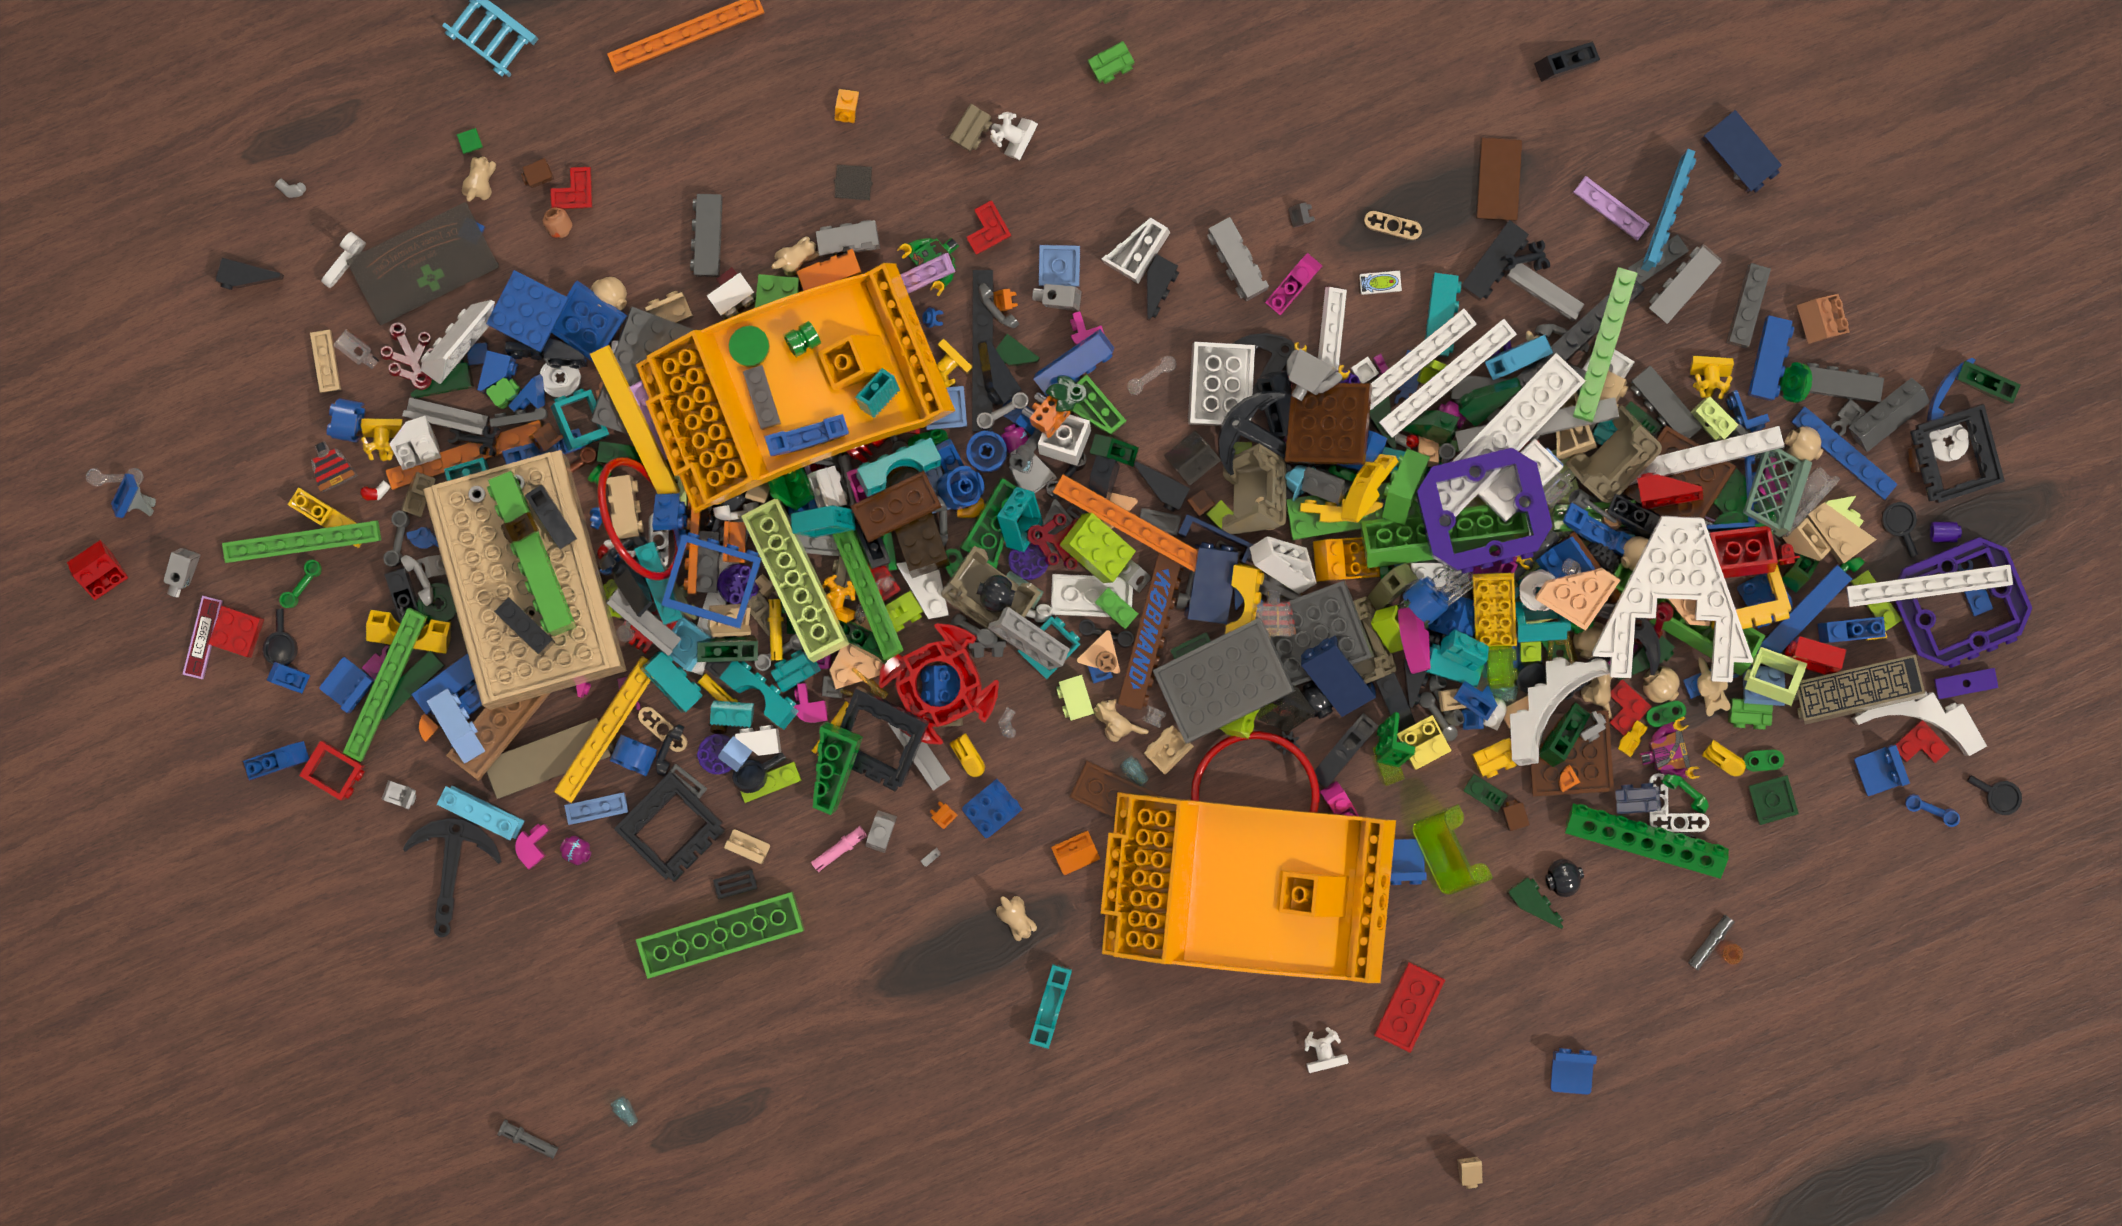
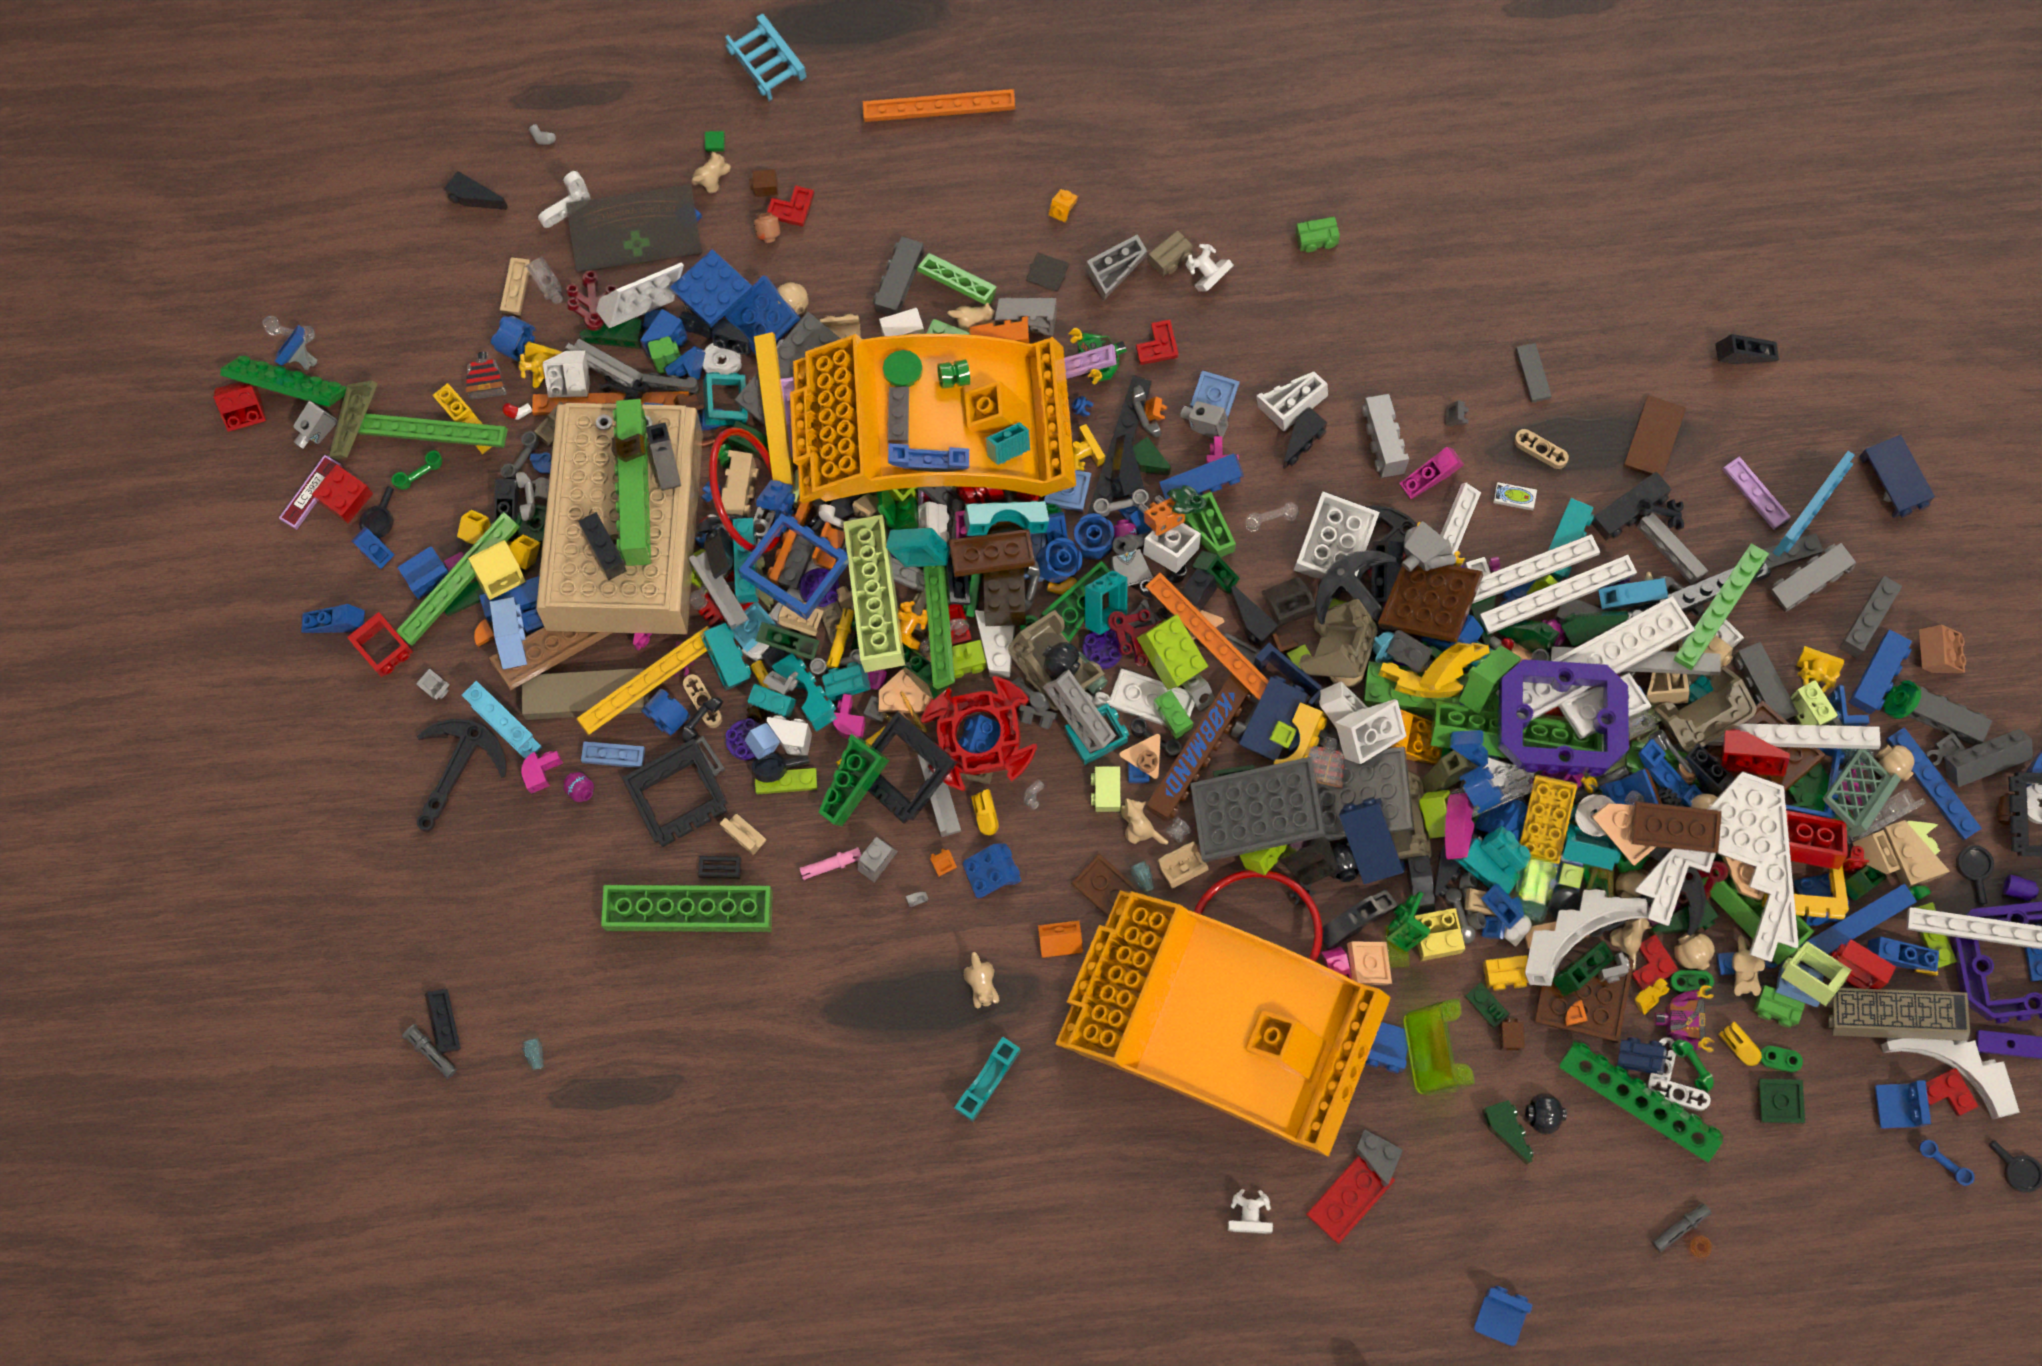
camera: 25 degrees right, 15 degrees down
none -> green plate [220,356,347,407]
none -> olive wing [329,380,378,460]
none -> black plate [425,989,461,1054]
none -> light yellow slope [468,540,526,600]
none -> light grey bracket [763,671,799,695]
none -> bright green fence [917,253,997,304]
none -> light grey wedge [1085,234,1147,301]
none -> lime tile [1269,721,1297,748]
none -> white slope [1335,699,1406,764]
none -> light nougat plate [1347,941,1392,985]
none -> dark grey wing [1355,1130,1403,1187]
none -> blue slope [1450,730,1488,767]
none -> dark grey tile [1516,343,1551,403]
none -> reddish brown tile [1631,802,1722,854]

